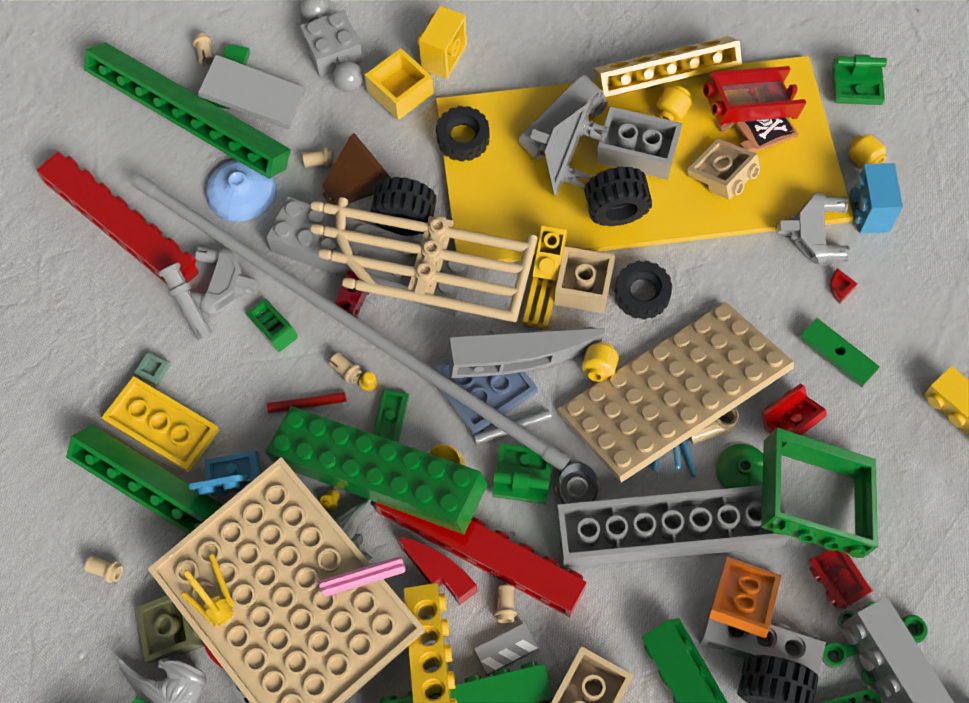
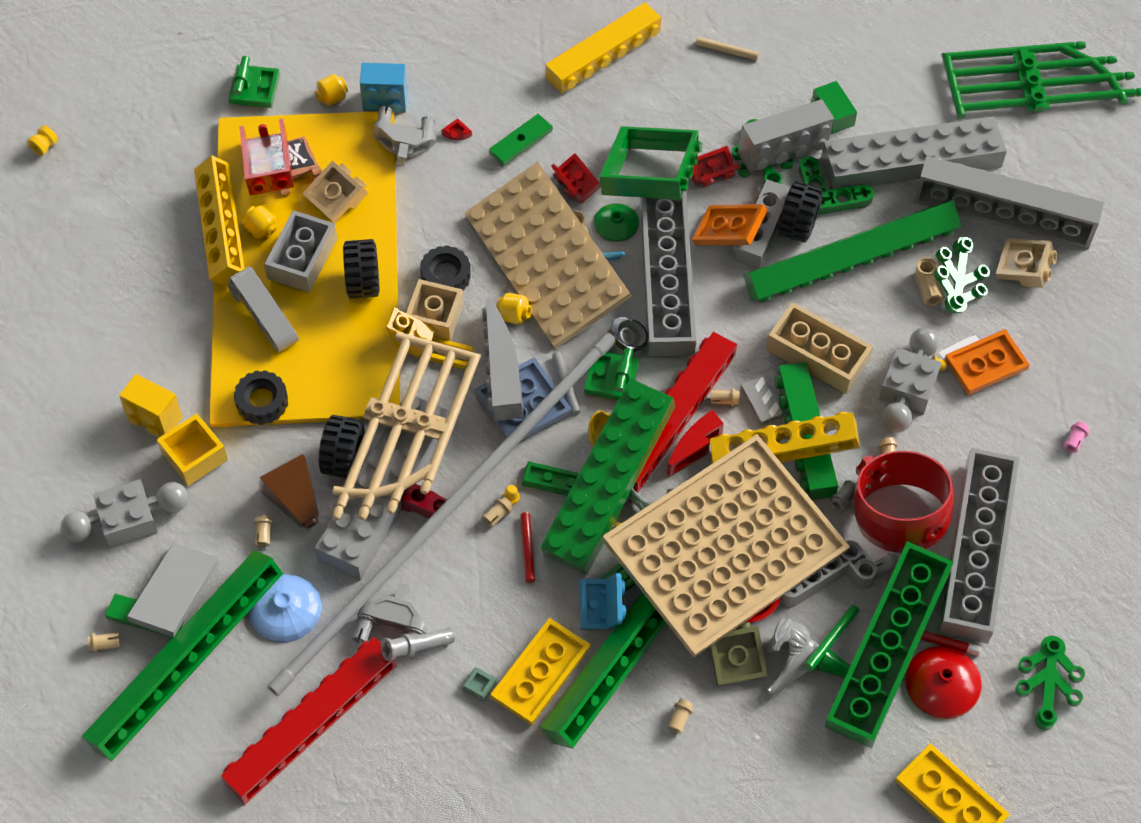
camera: 90 degrees left, 5 degrees down
yellow plant [181,553,236,627] -> none
green slope [245,298,298,352] -> none
bright pink axle [319,557,405,596] -> none
light grey connector [530,101,609,198] -> none

